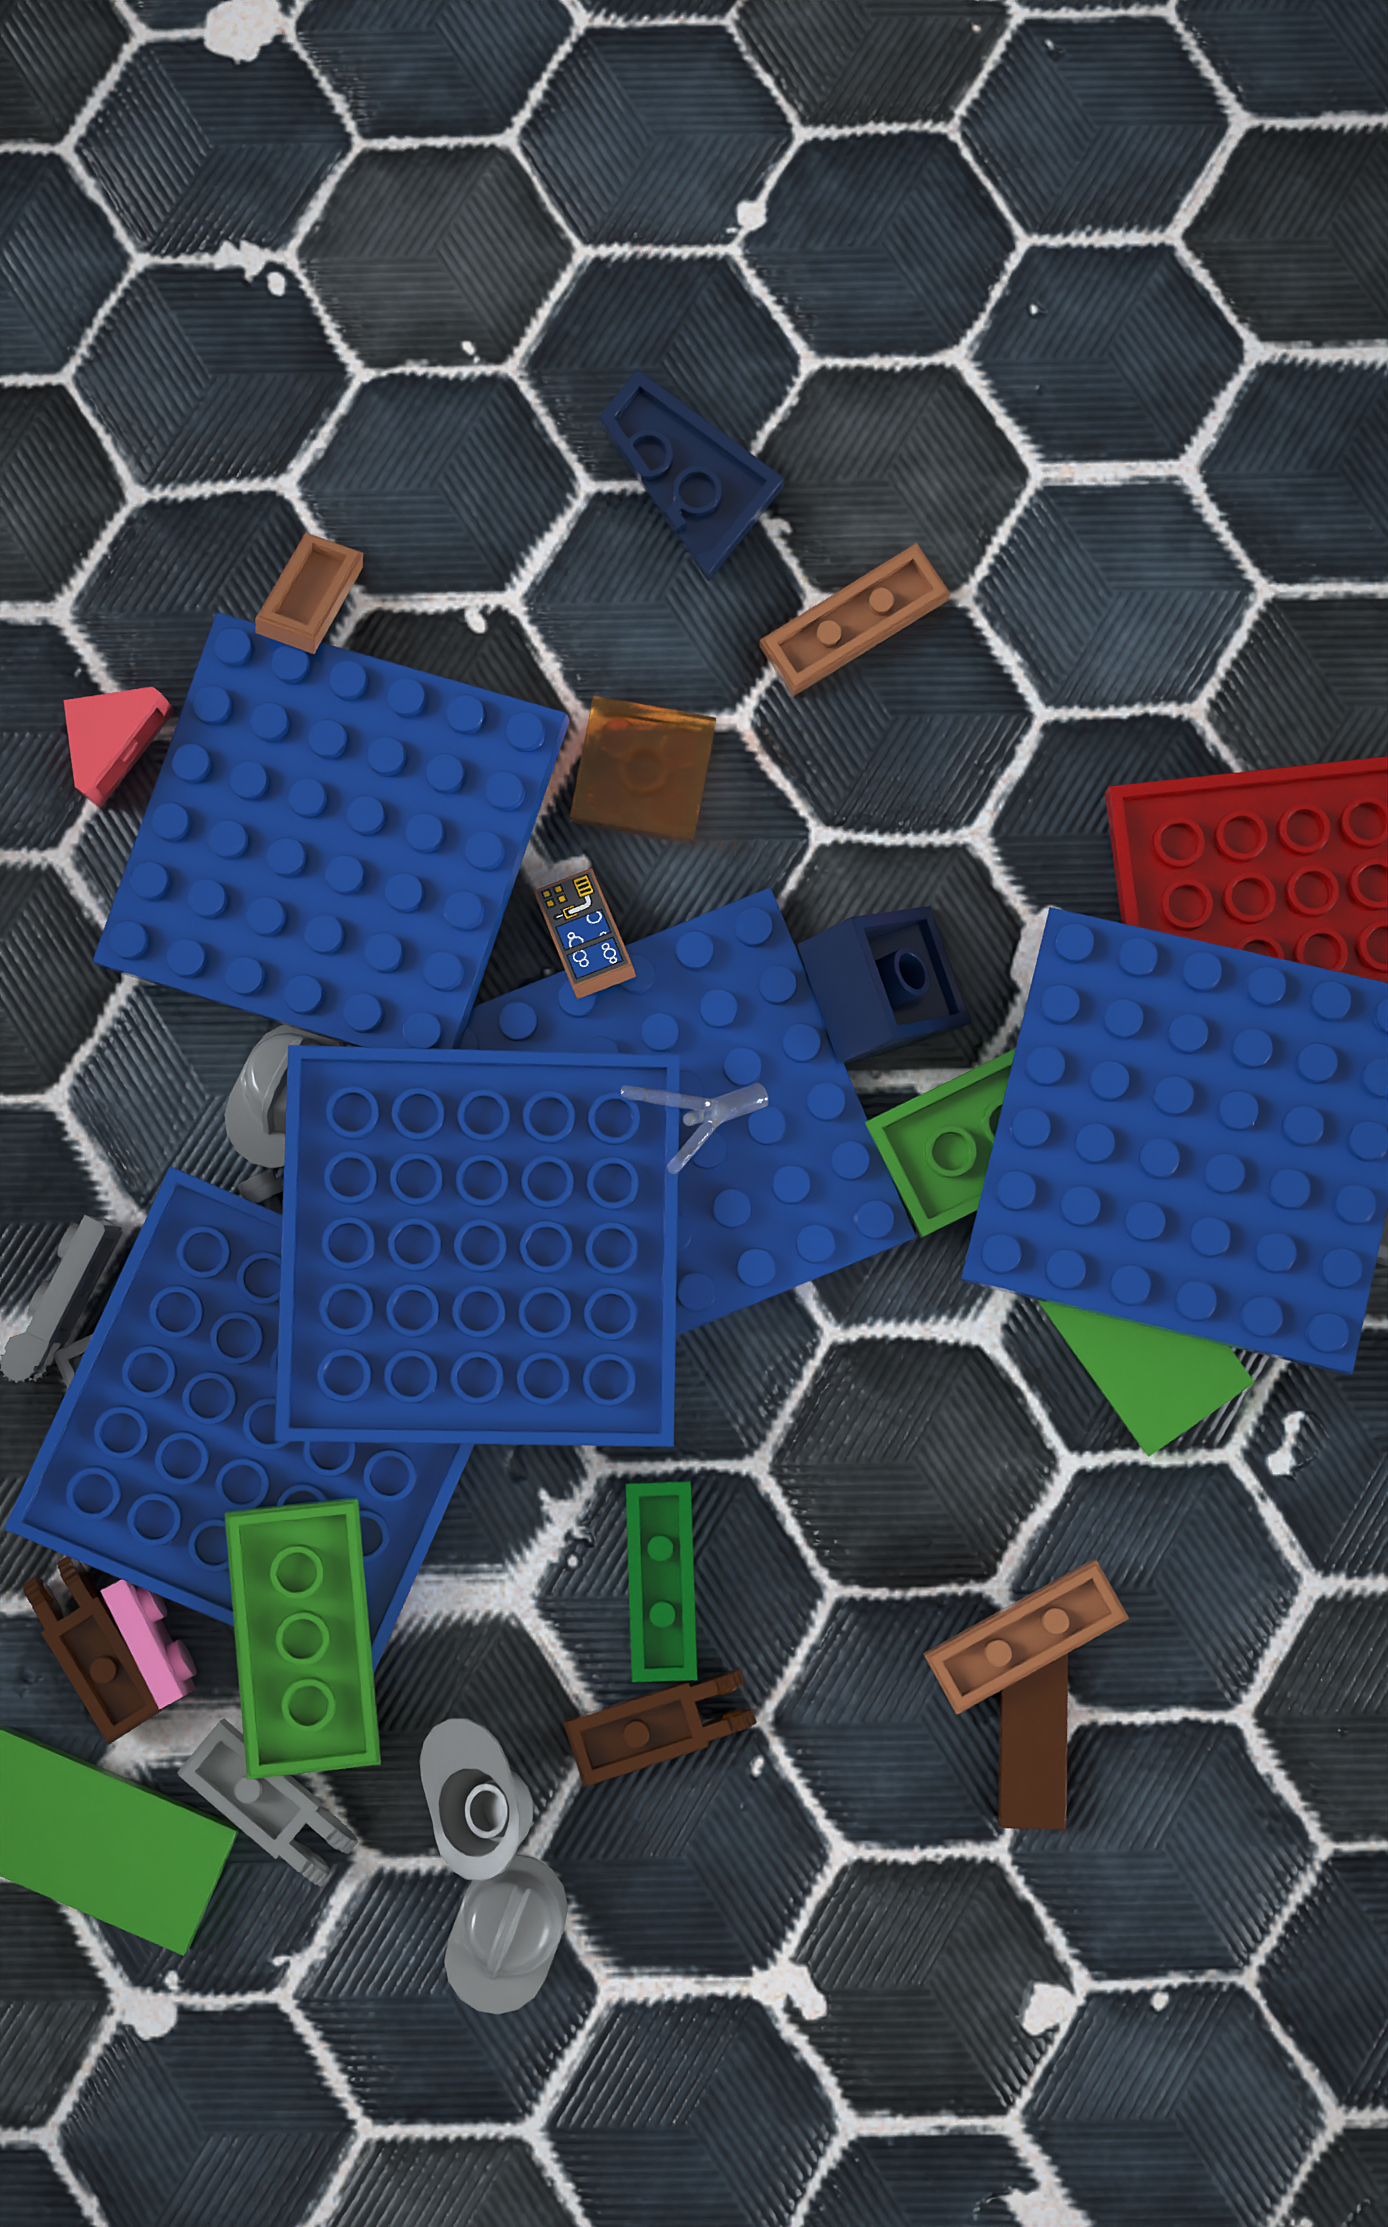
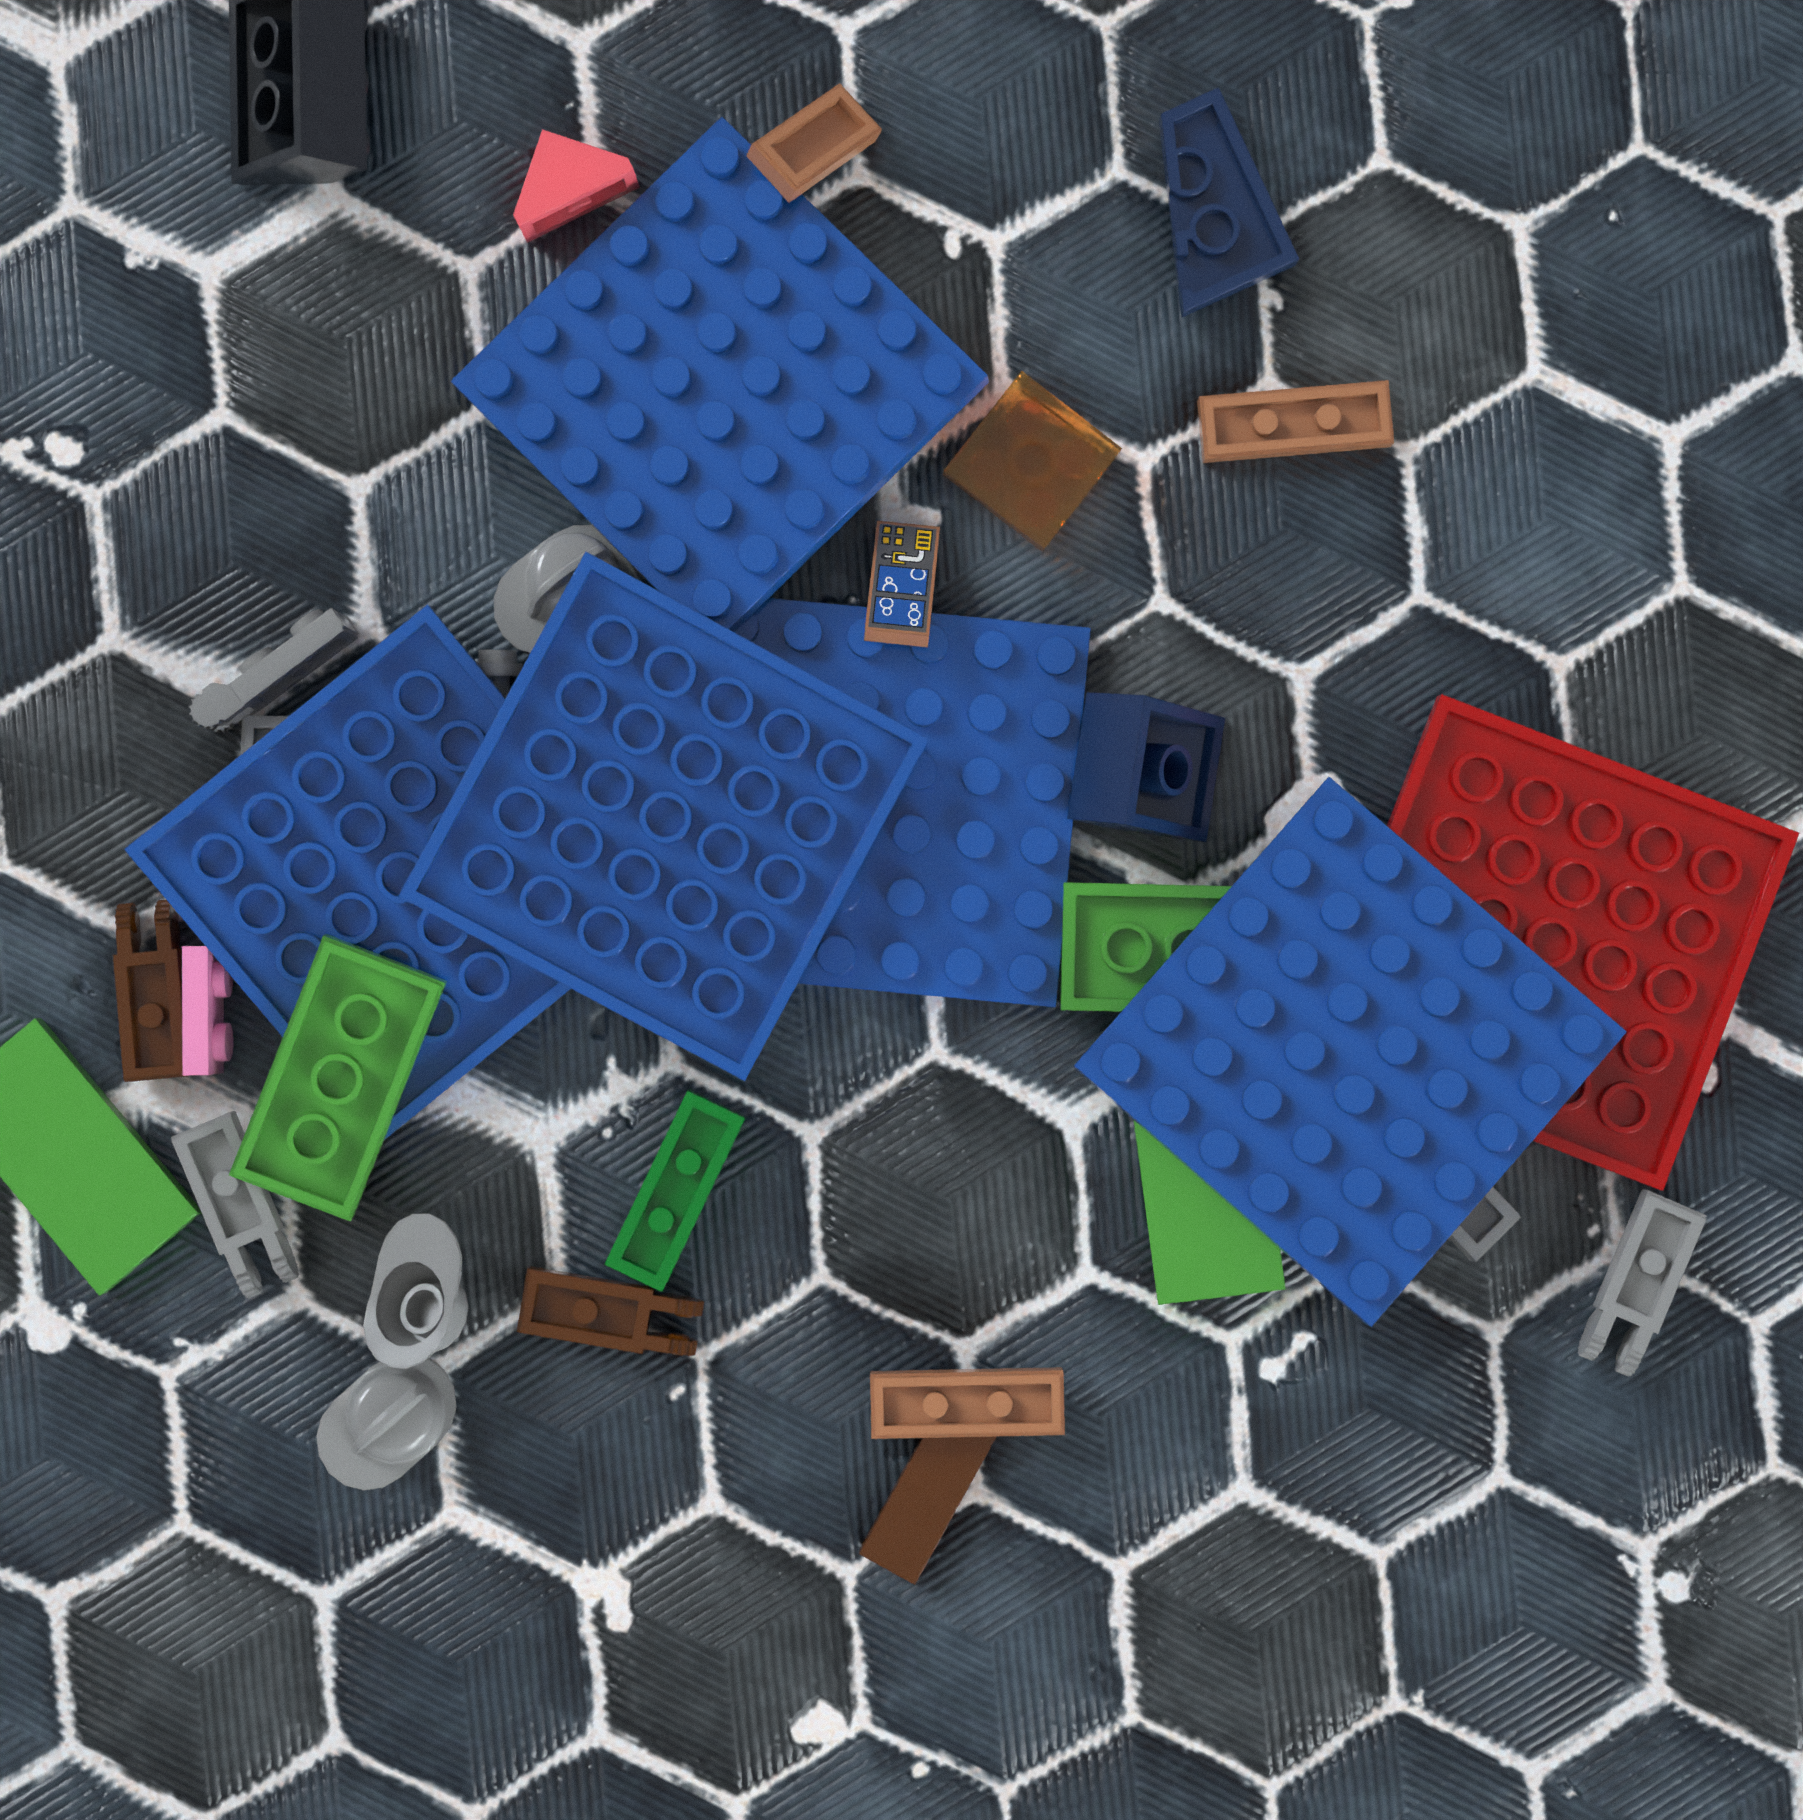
camera: 25 degrees right, 5 degrees up
clear plant [620,1083,769,1174] -> none

